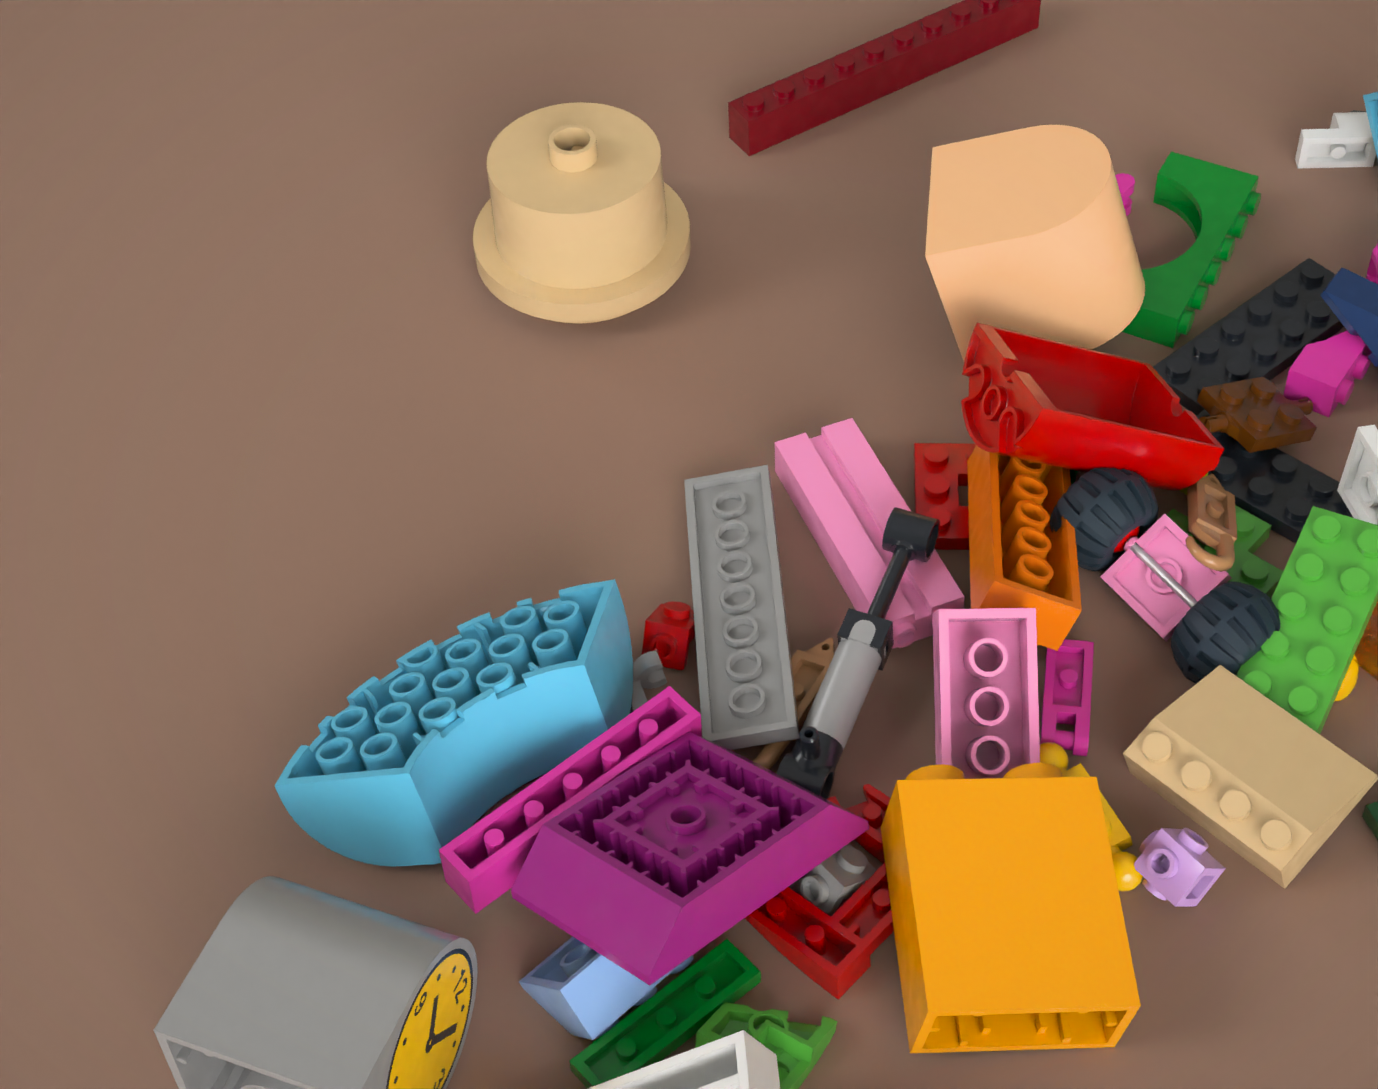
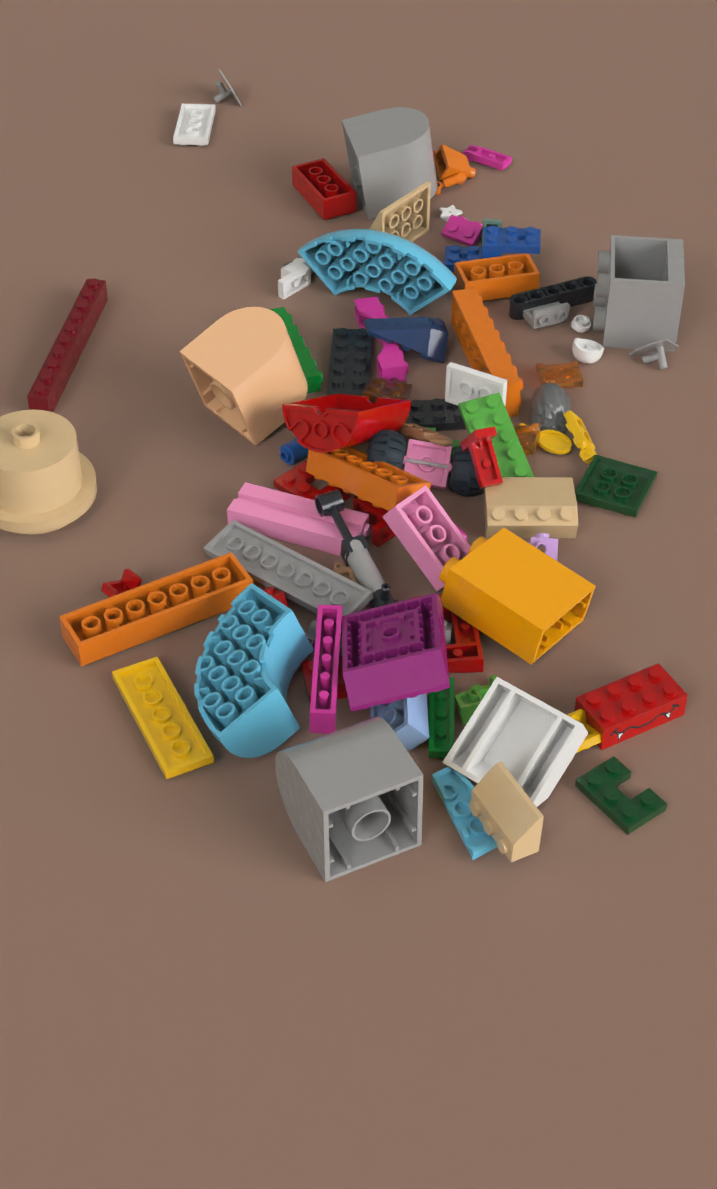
camera: 50 degrees left, 5 degrees down
none -> orange brick [59,552,253,667]
none -> red bracket [101,569,142,598]
none -> yellow plate [112,656,214,780]
none -> red bracket [460,426,503,489]

